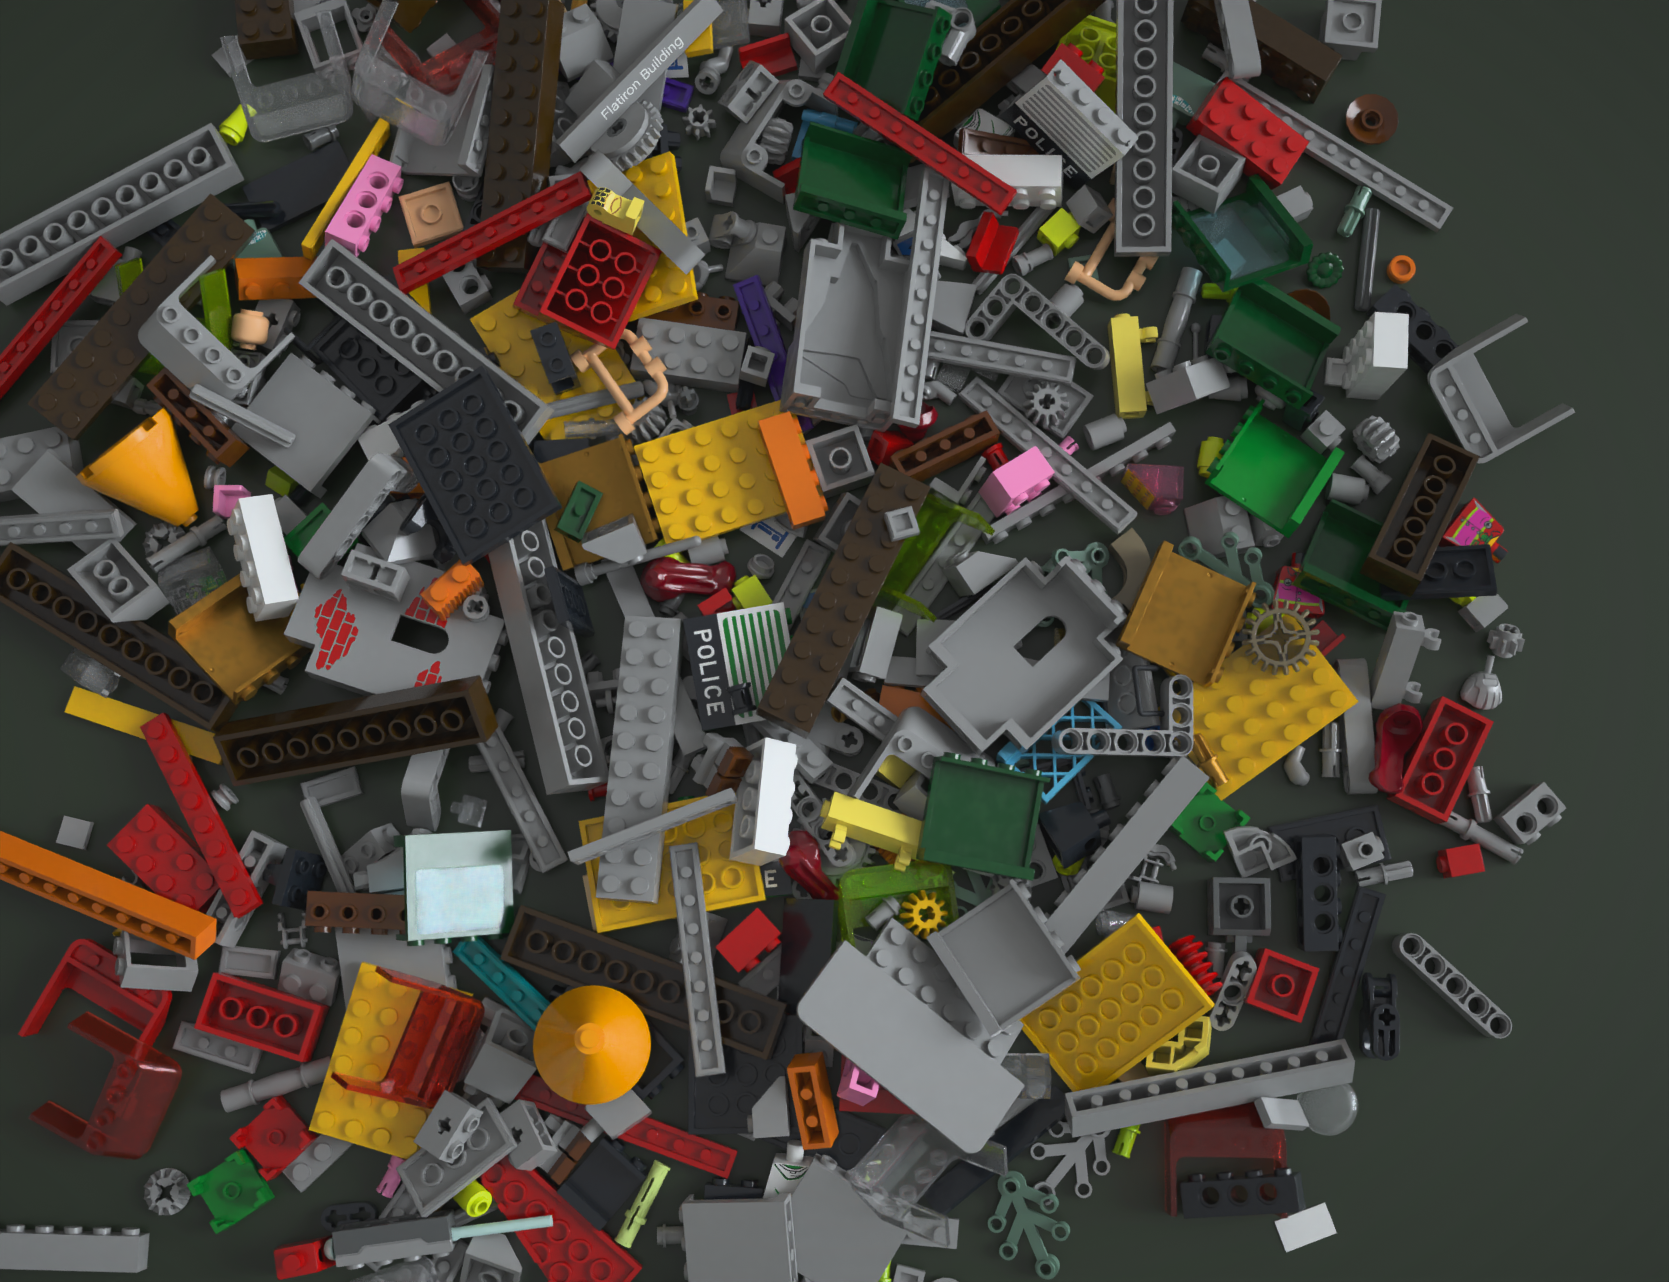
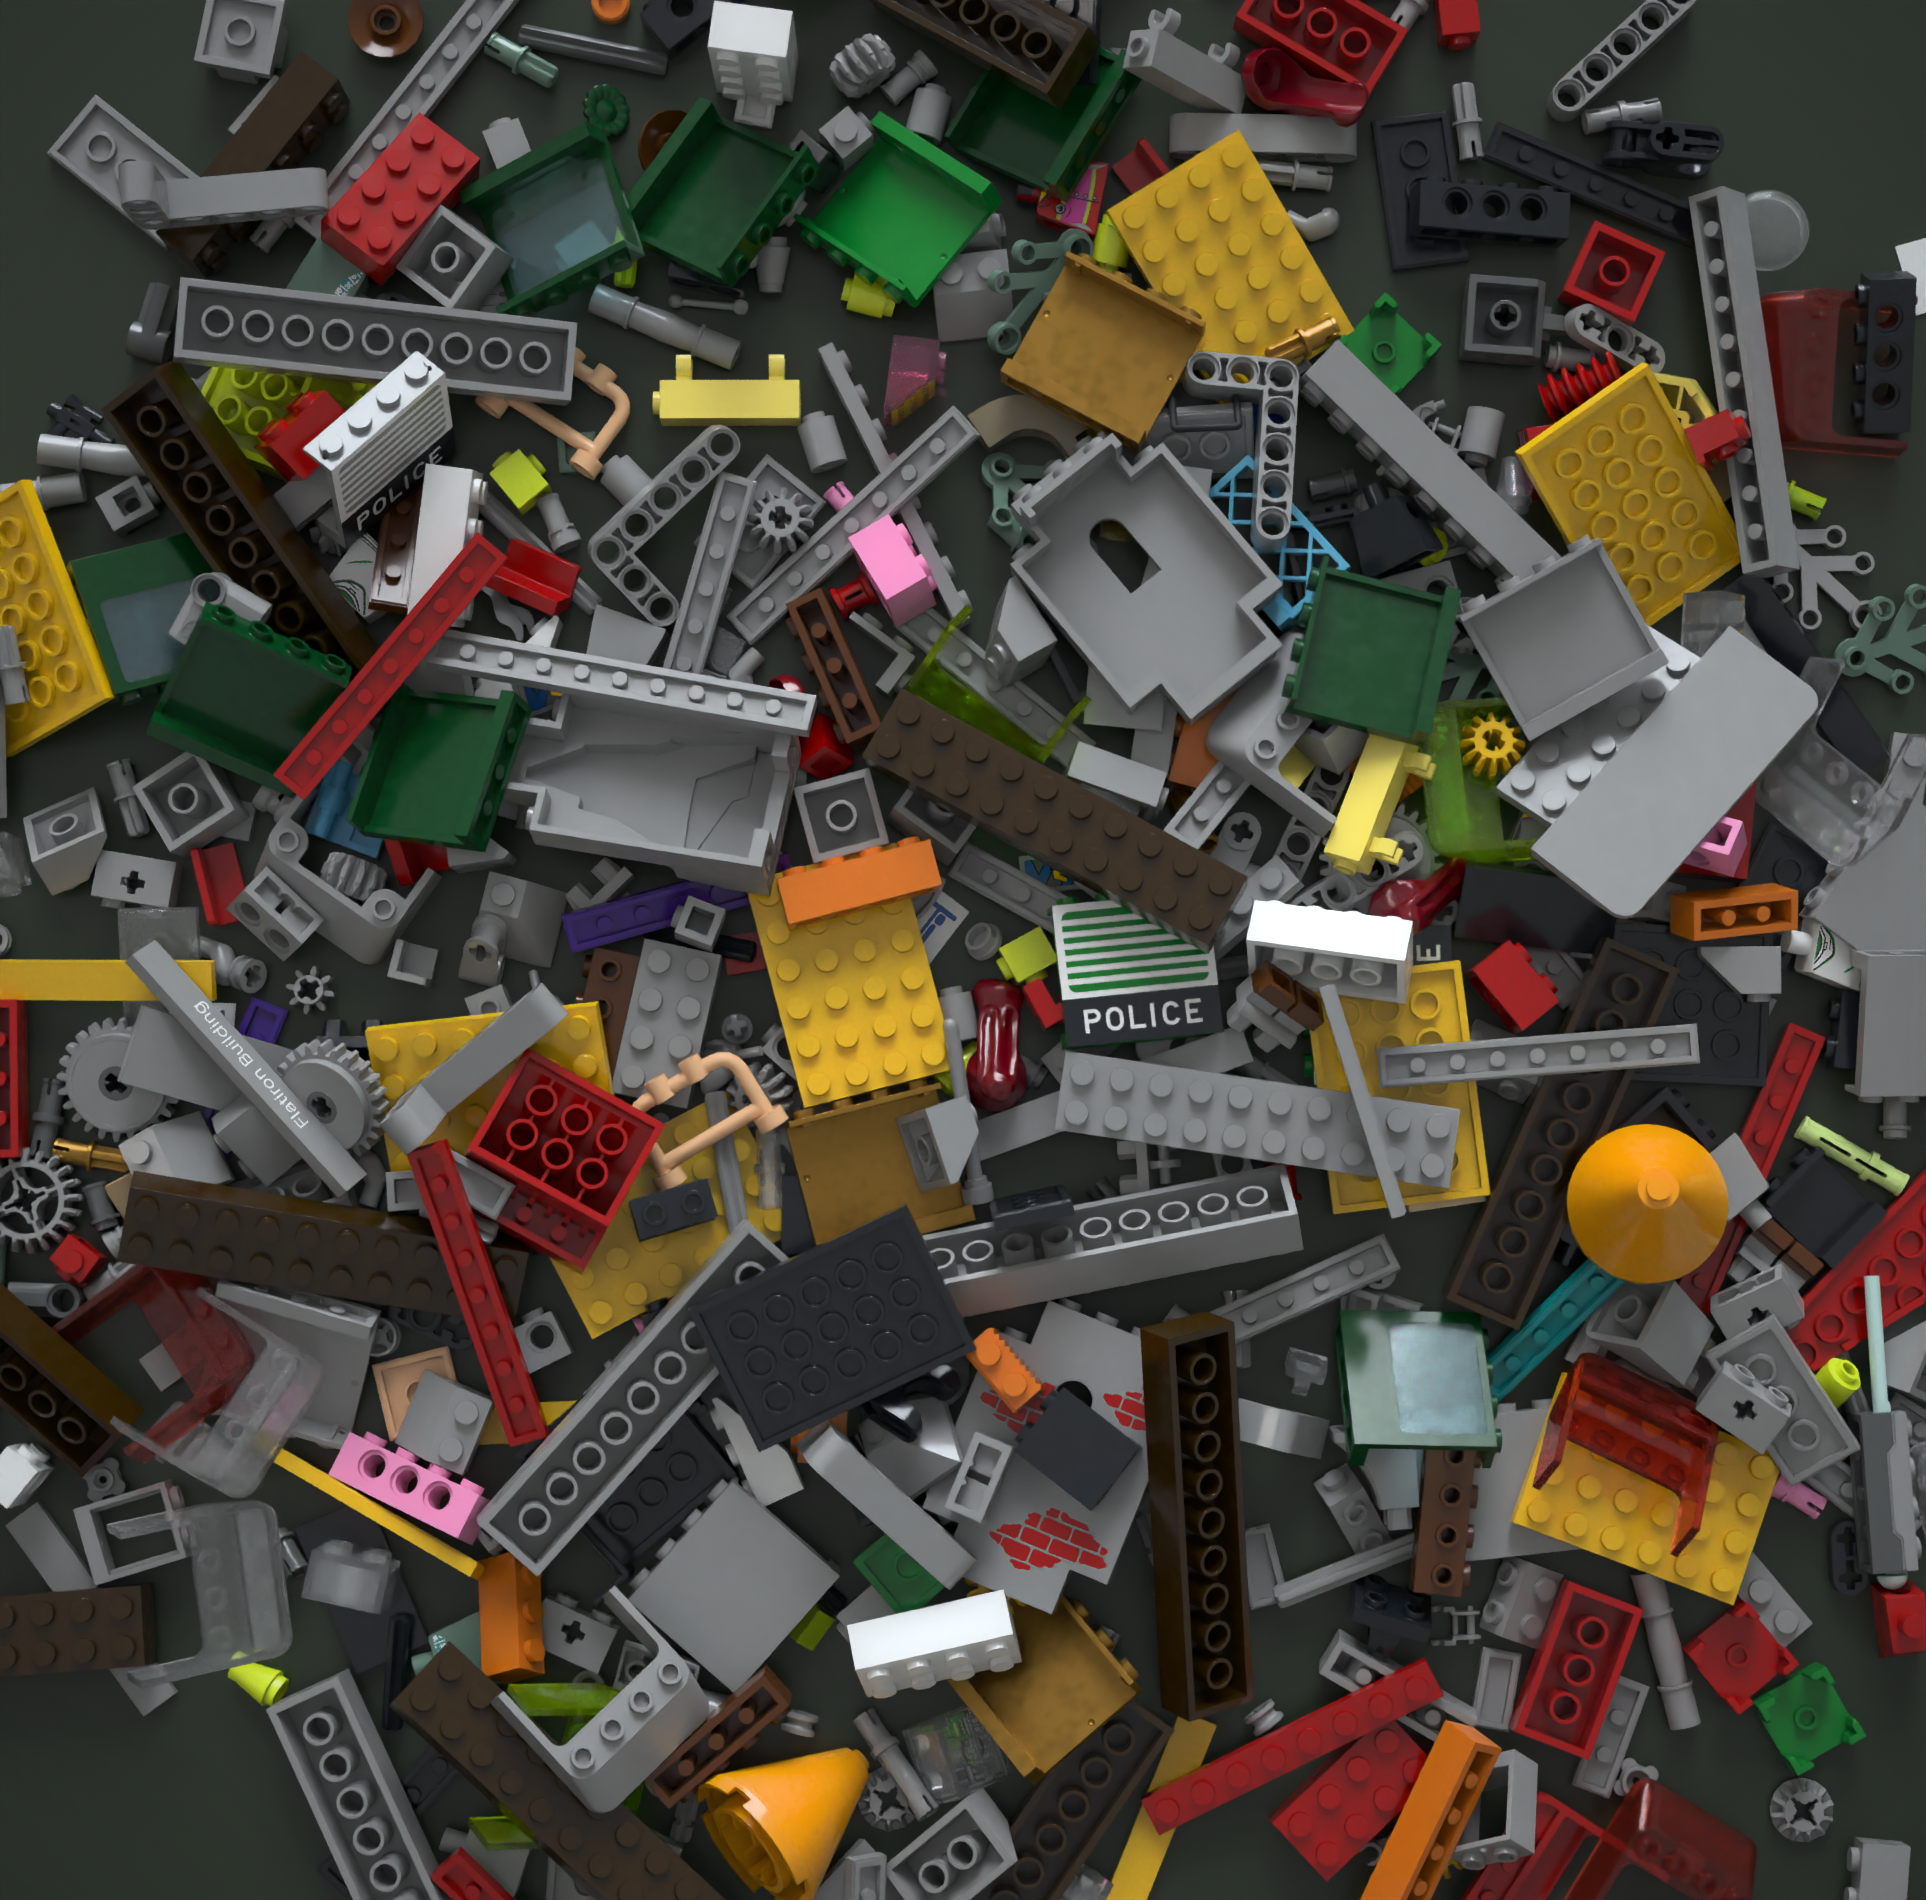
camera: 90 degrees left, 5 degrees up
light grey axle [189,384,295,448] -> none
bright pink panel [213,485,251,519] -> none
light nougat head [231,309,269,350] -> none
light grey bush [463,595,490,623] -> none
dark green plate [554,481,603,543] -> none
light yellow leg [587,187,644,235] -> none
black bush [726,682,757,716] -> none
light grey pin [864,895,901,931] -> none
light grey tile [884,506,920,542] -> none
light grey brick [1066,185,1113,233] -> none
light grey brick [1146,355,1231,414] -> none
light grey brick [1223,826,1297,878] -> none
dark tan gear [1242,599,1320,675] -> none
light grey tile [1254,1097,1309,1131] -> none
light grey brick [1340,832,1384,872] -> none
none -> clear brick [301,1539,401,1614]
none -> light grey slope [394,1369,495,1475]
none -> black panel [1015,1387,1142,1511]
none -> light grey pin [1581,98,1662,134]
none -> light grey plate [1613,1758,1659,1804]
none -> red brick [1684,409,1751,471]

